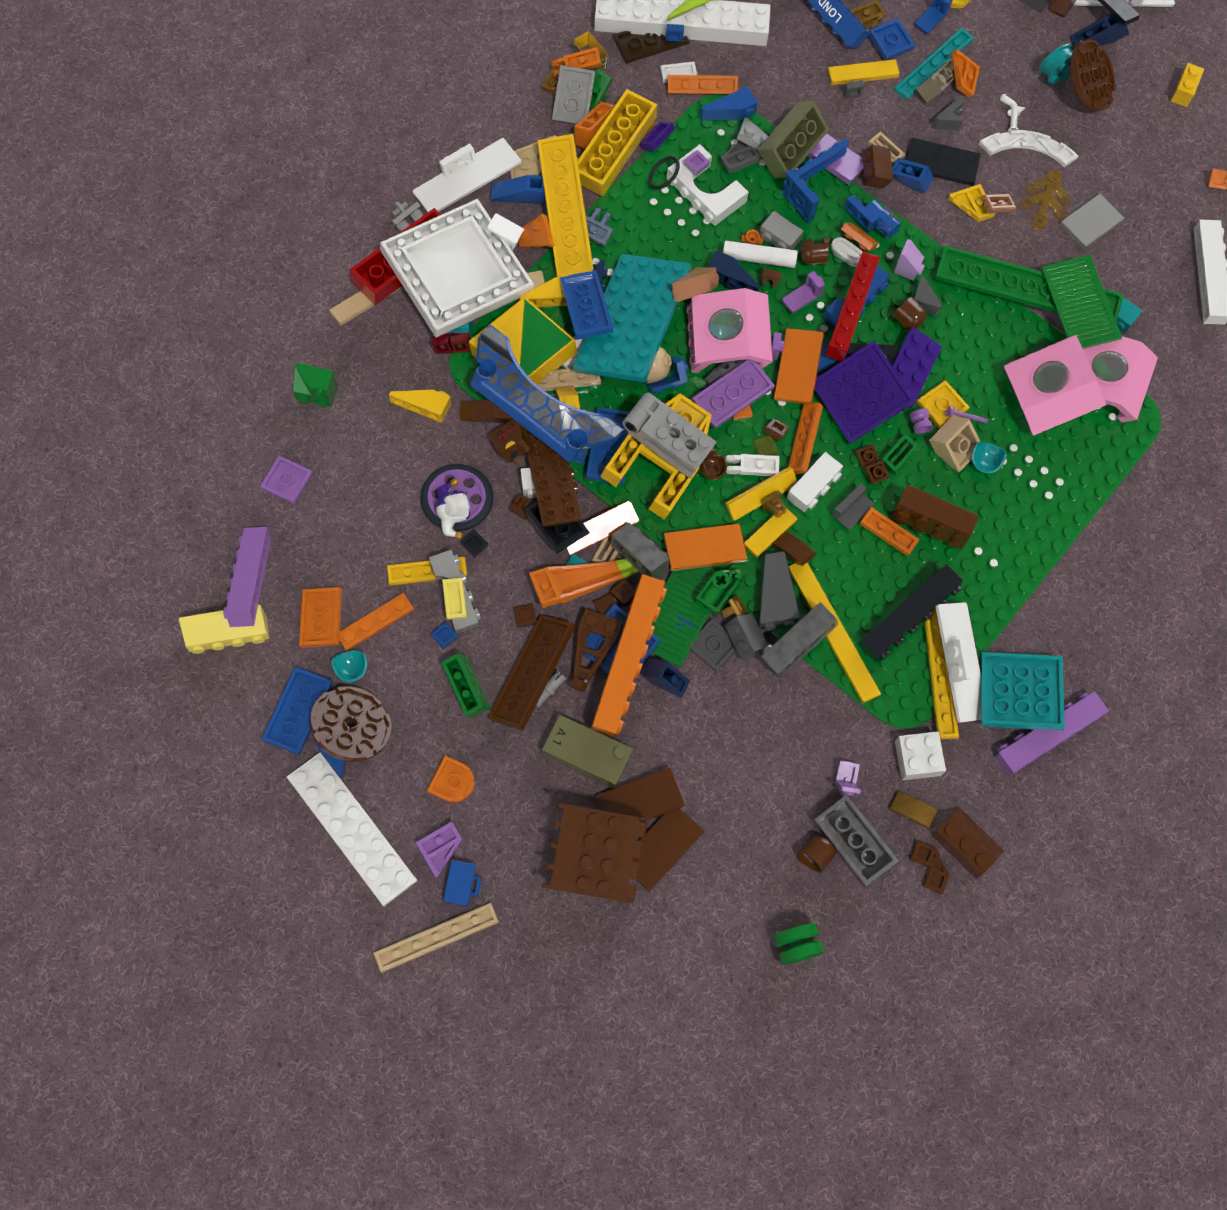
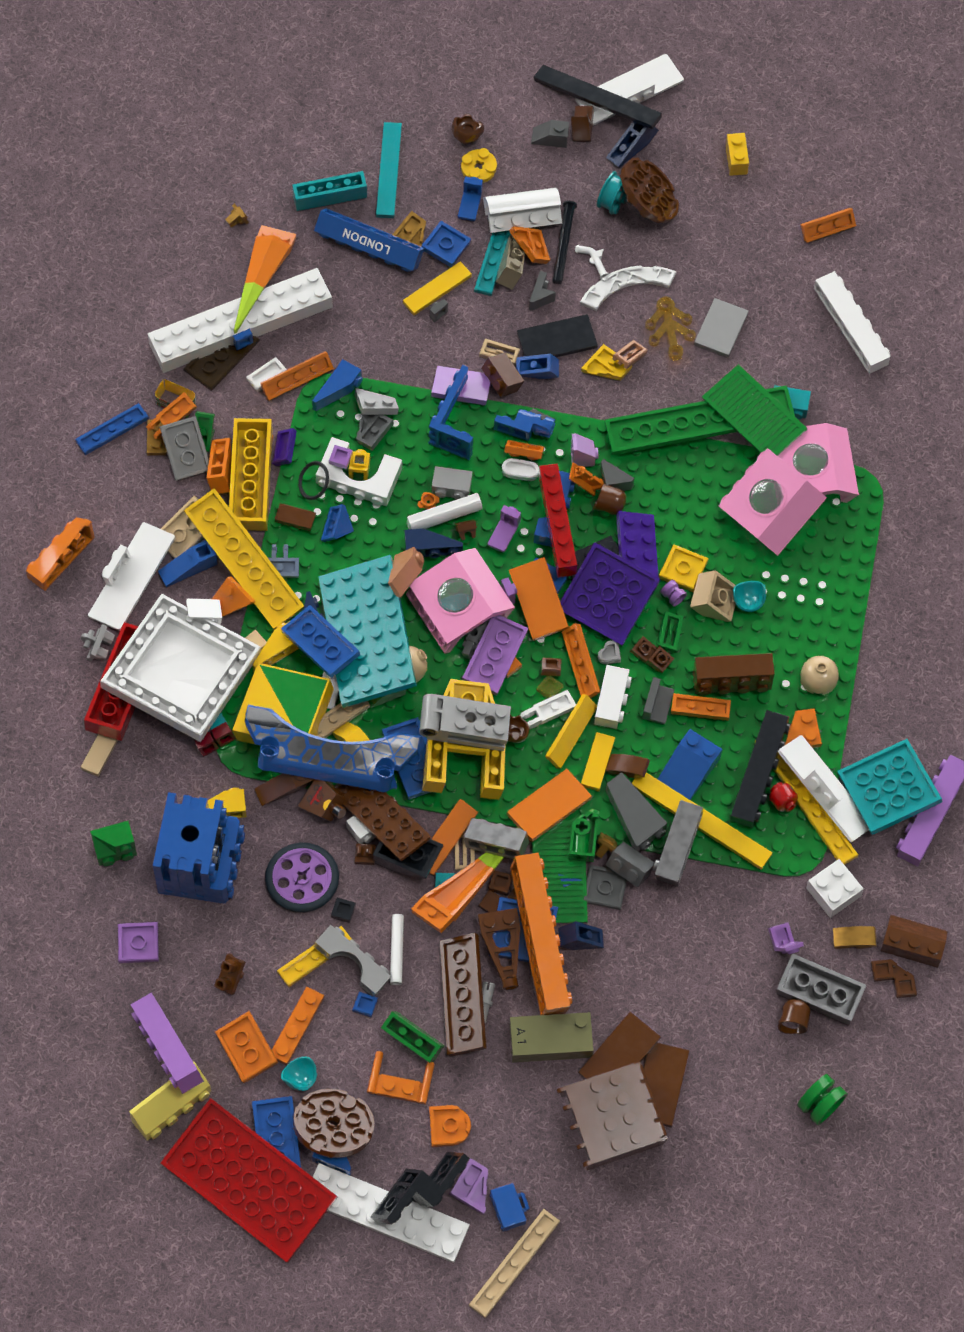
camera: 25 degrees left, 5 degrees down
white piece [436,478,470,540] -> none
light yellow tile [442,578,467,620] -> none
reddish brown plate [514,604,537,628] -> none
blue bracket [647,356,688,393] -> none
olive brick [757,101,829,178] -> none
pearl gold brick [763,491,787,518] -> none
reddish brown helmet [800,237,829,265] -> none
medium lavender piece [946,406,988,423] -> none
none -> orange wedge [26,517,95,591]
none -> blue tile [75,403,149,455]
none -> blue piece [153,792,245,904]
none -> red plate [161,1098,338,1263]
none -> reddish brown hips [214,953,246,995]
none -> reddish brown tile [275,503,316,532]
none -> blue slope [321,504,354,542]
none -> yellow window [349,449,370,480]
none -> orange plate [367,1051,435,1104]
none -> black bracket [370,1152,470,1225]
none -> white piece [390,914,404,985]
none -> white brick [483,188,562,233]
none -> black axle [553,200,577,284]
none -> orange hinge [569,462,604,496]
none -> light grey tile [598,641,621,664]
none -> blue slope [658,729,722,800]
none -> red head [769,782,798,812]
none -> orange wing [785,708,822,748]
none -> tan cylinder [800,656,839,695]

